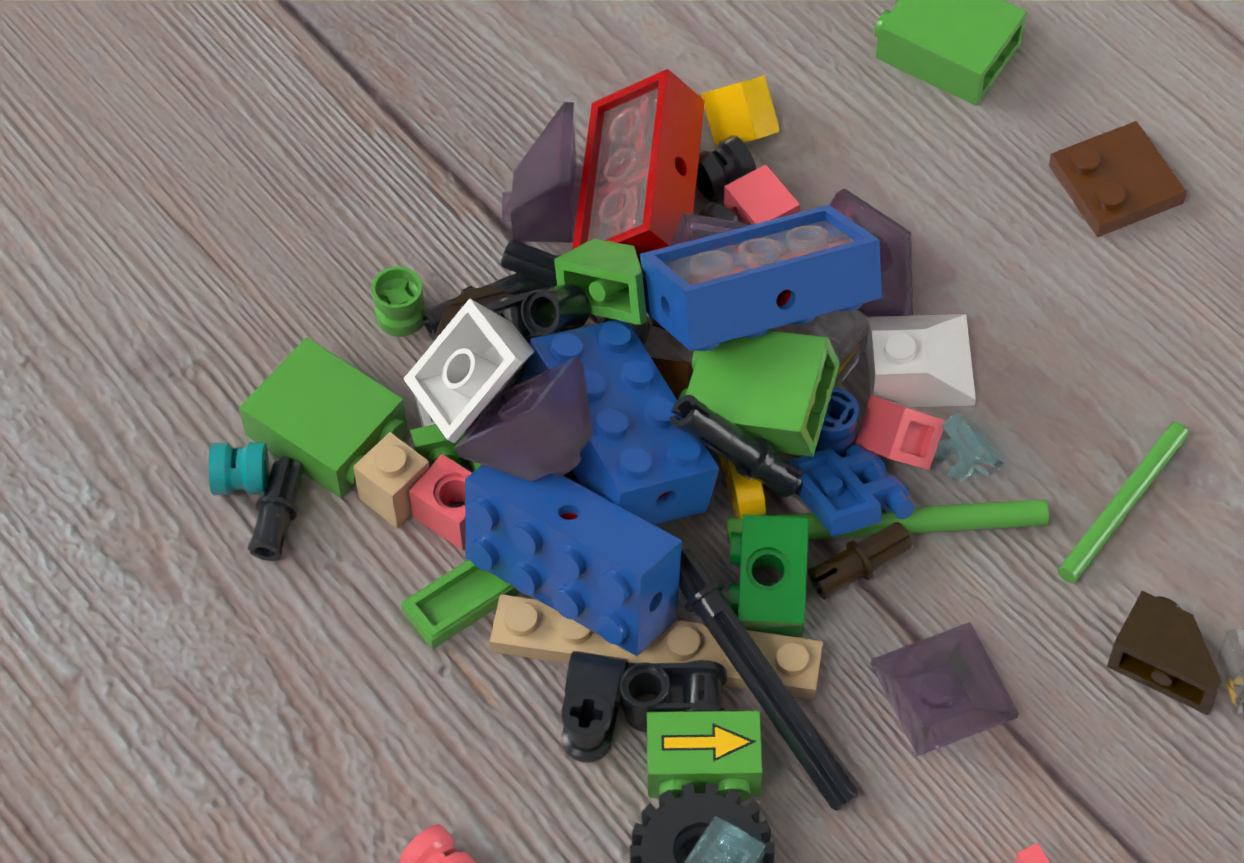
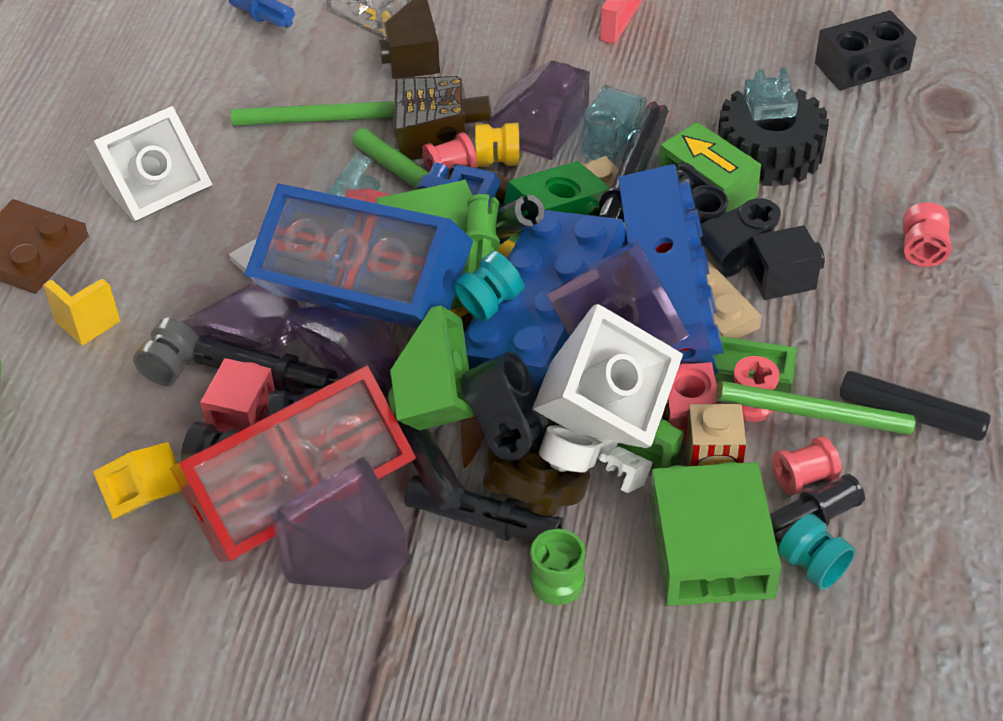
camera: 130 degrees left, 10 degrees down
none -> yellow panel [43,279,121,346]
none -> white slope [86,106,213,222]
none -> dark grey wheel [133,318,198,386]
none -> torso [394,76,492,161]
none -> coral bush [422,132,477,173]
none -> teal wheel [452,251,525,323]
none -> bright green axle [463,194,500,274]
none -> yellow wheel [475,123,520,167]
none -> clear light blue piece [582,85,646,160]
none -> bright green bar [716,381,915,435]
none -> coral bush [730,356,779,422]
none -> black brick [747,225,825,300]
none -> coral bush [772,436,842,496]
none -> black axle [840,370,991,441]

